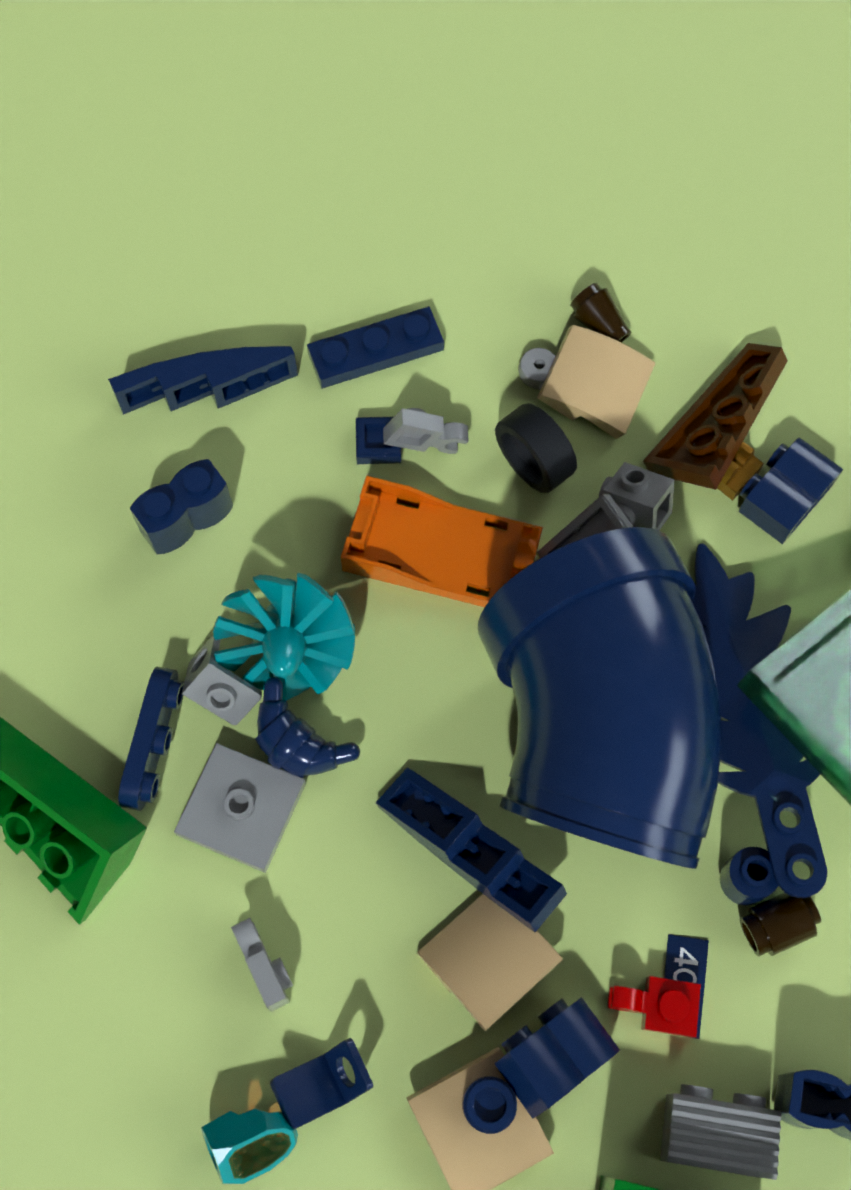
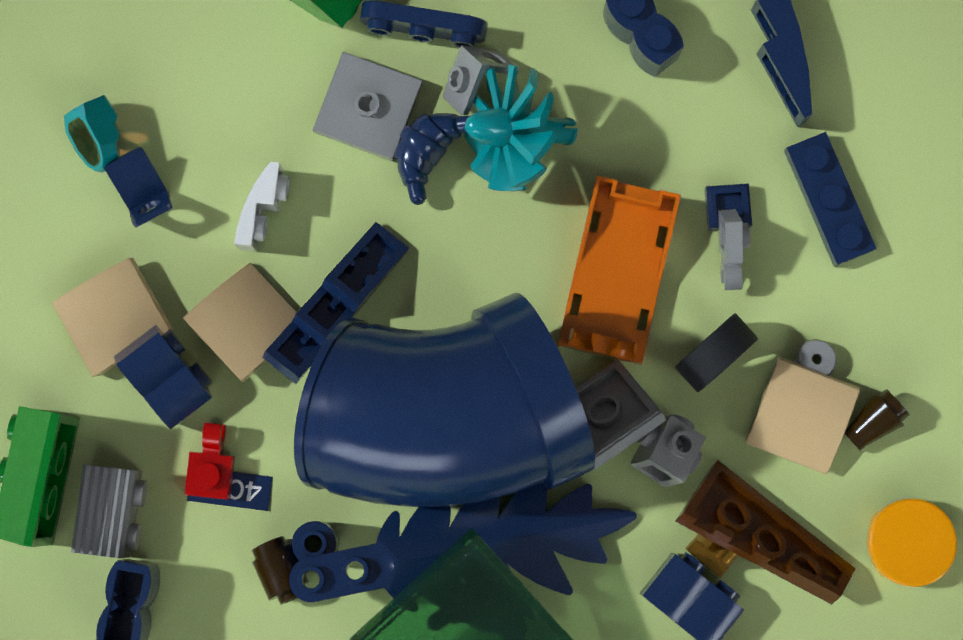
camera: 90 degrees right, 15 degrees up
light grey plate [231,918,293,1012] -> none
dark blue tile [462,1076,517,1134] -> none
none -> white slope [234,162,290,252]
none -> light orange tile [867,499,957,587]

